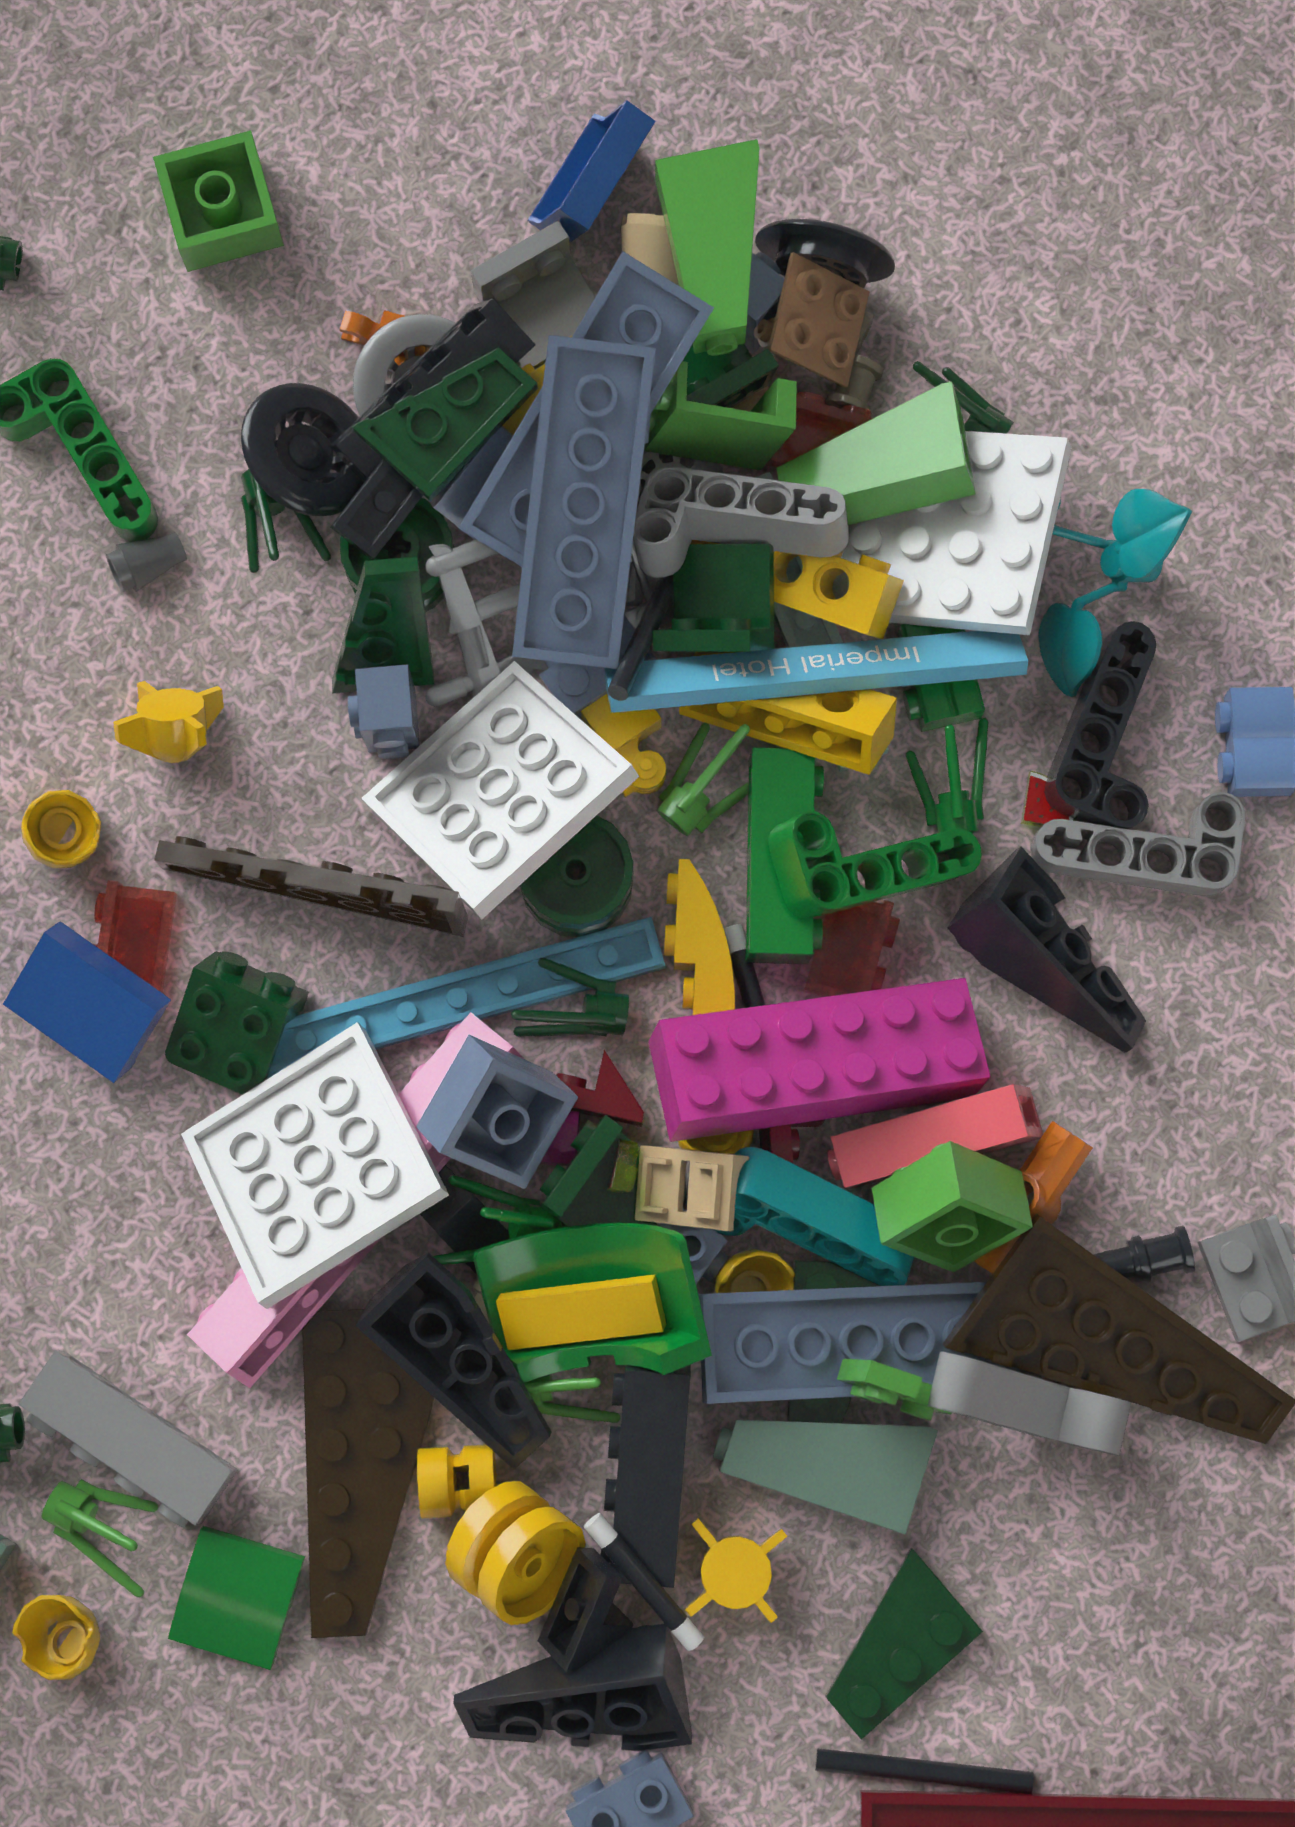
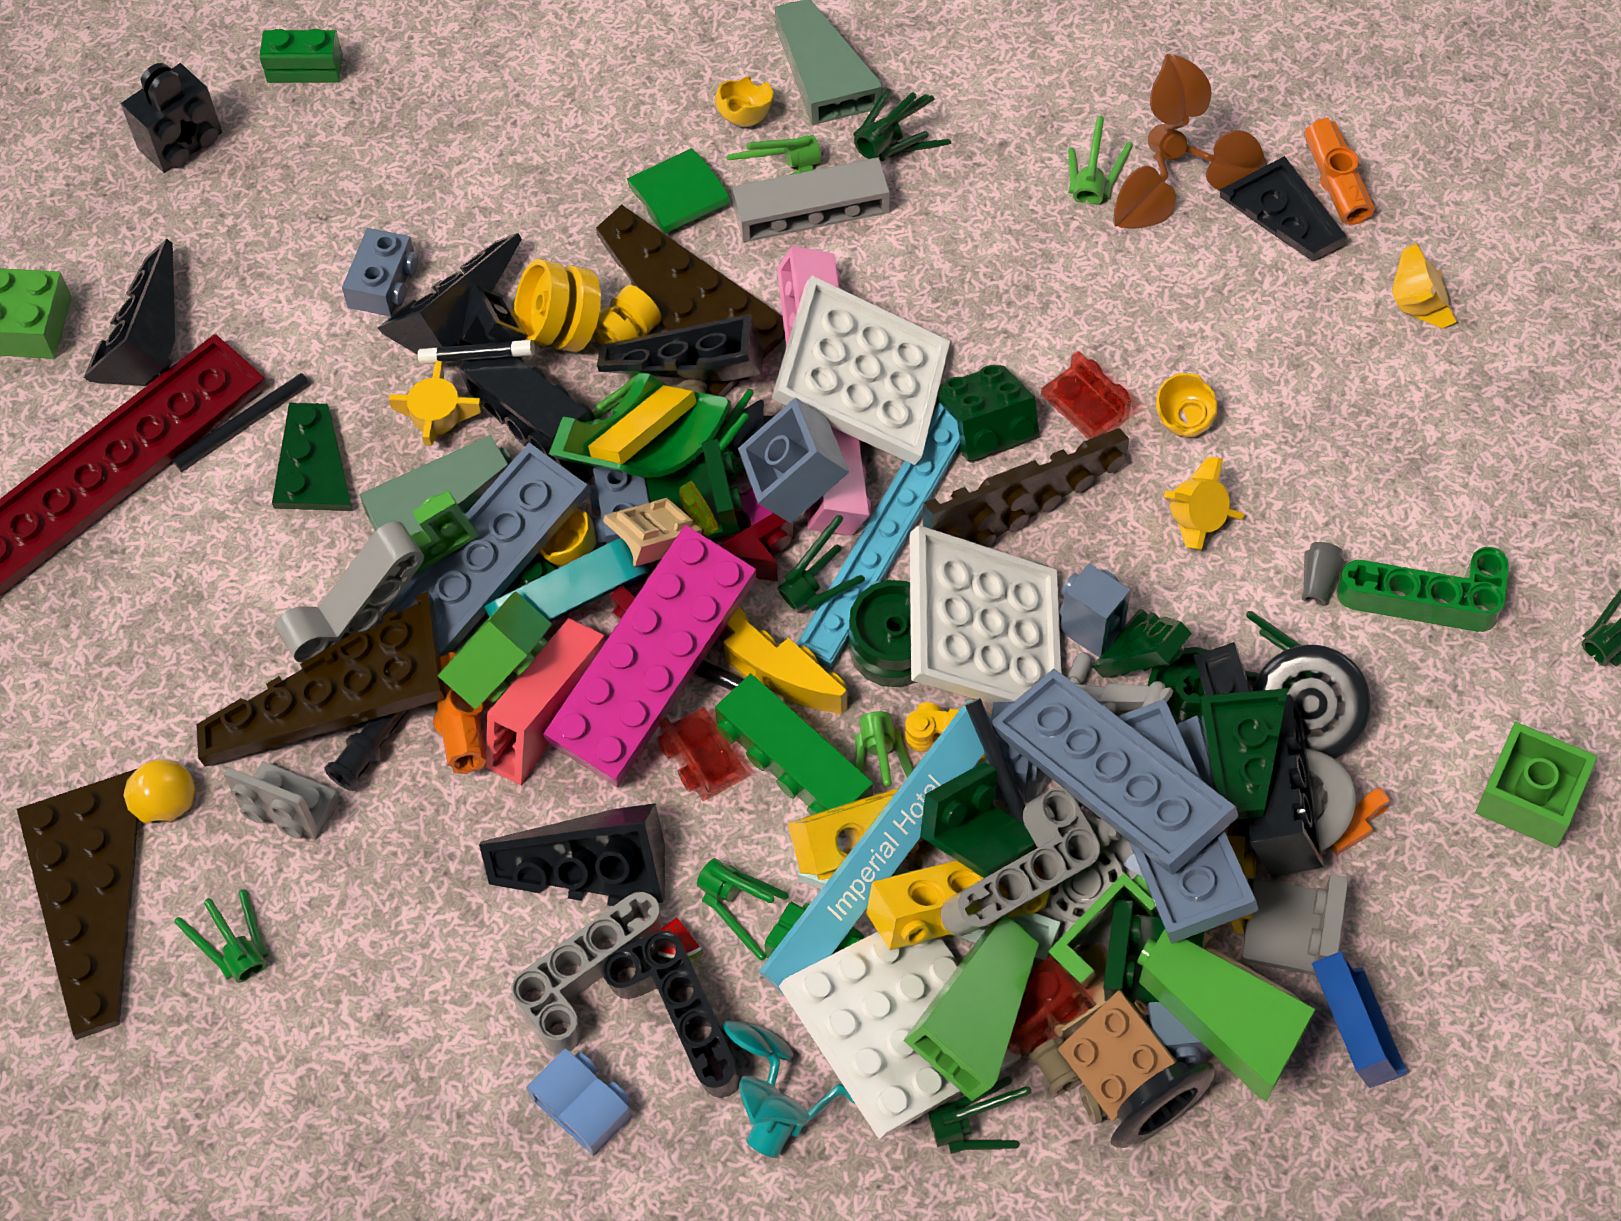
camera: 135 degrees right, 20 degrees down
blue container [3,921,171,1083] -> none
green beam [768,811,982,919] -> none

